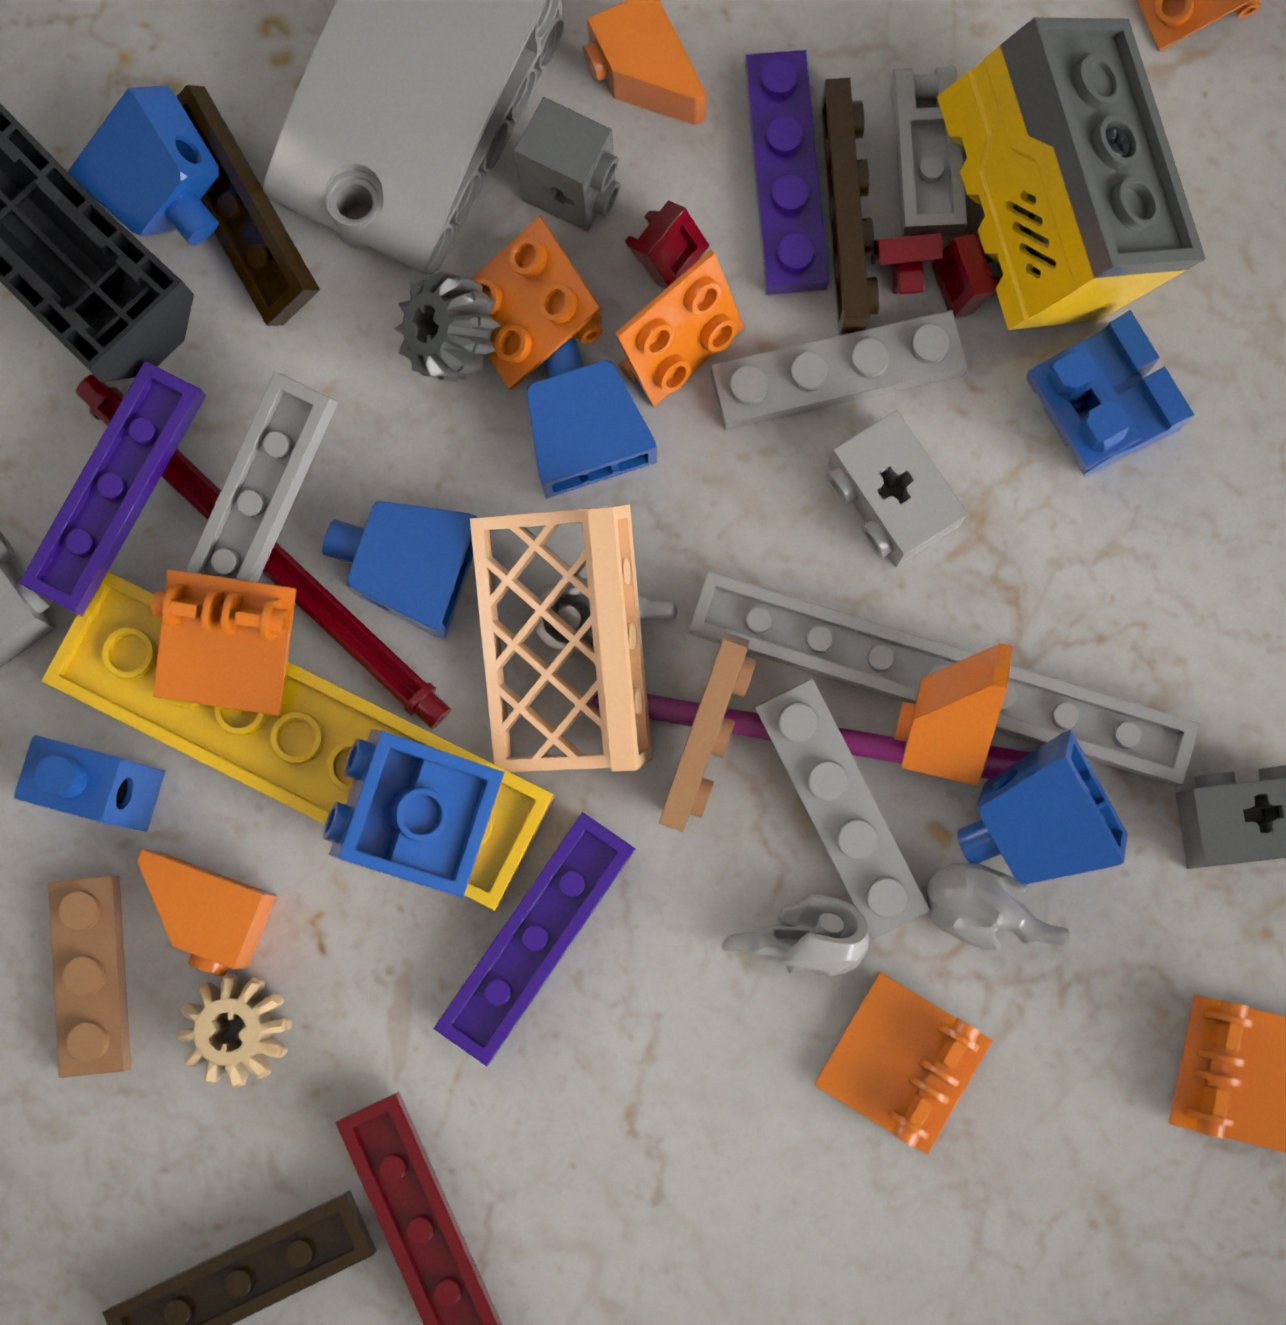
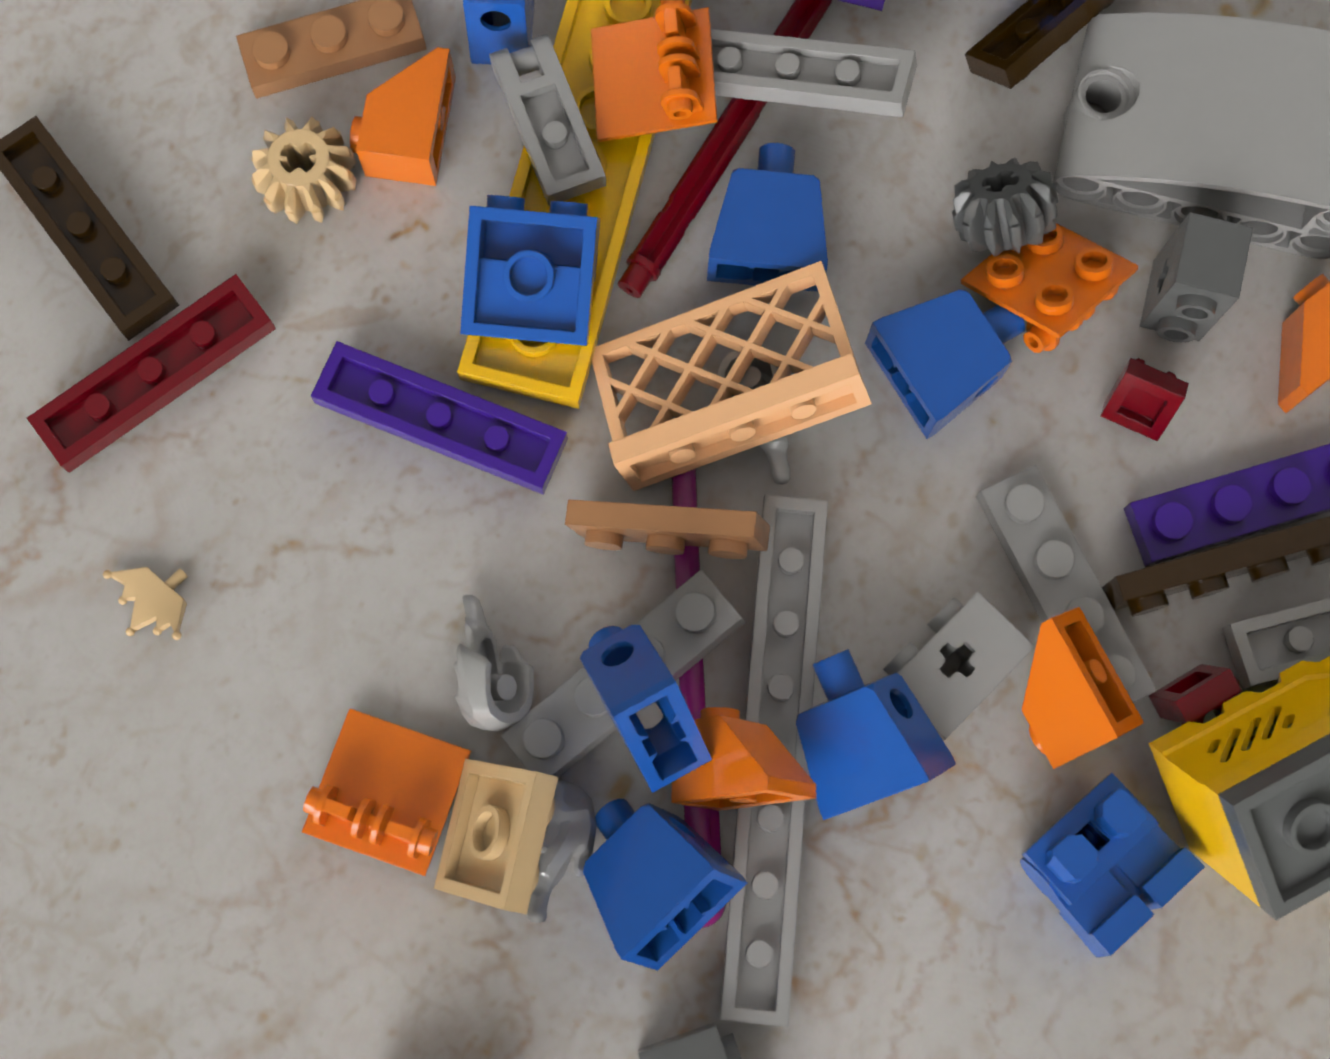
camera: 70 degrees right, 5 degrees down
orange hinge [614,250,745,407] -> none
dark red tile [871,233,943,295] -> none
none -> tan piece [103,567,188,641]
none -> tan plate [434,759,559,914]
none -> light grey plate [489,34,606,206]
none -> blue torso [580,625,712,793]
none -> blue torso [796,649,956,820]
none -> orange slope [1022,607,1144,769]

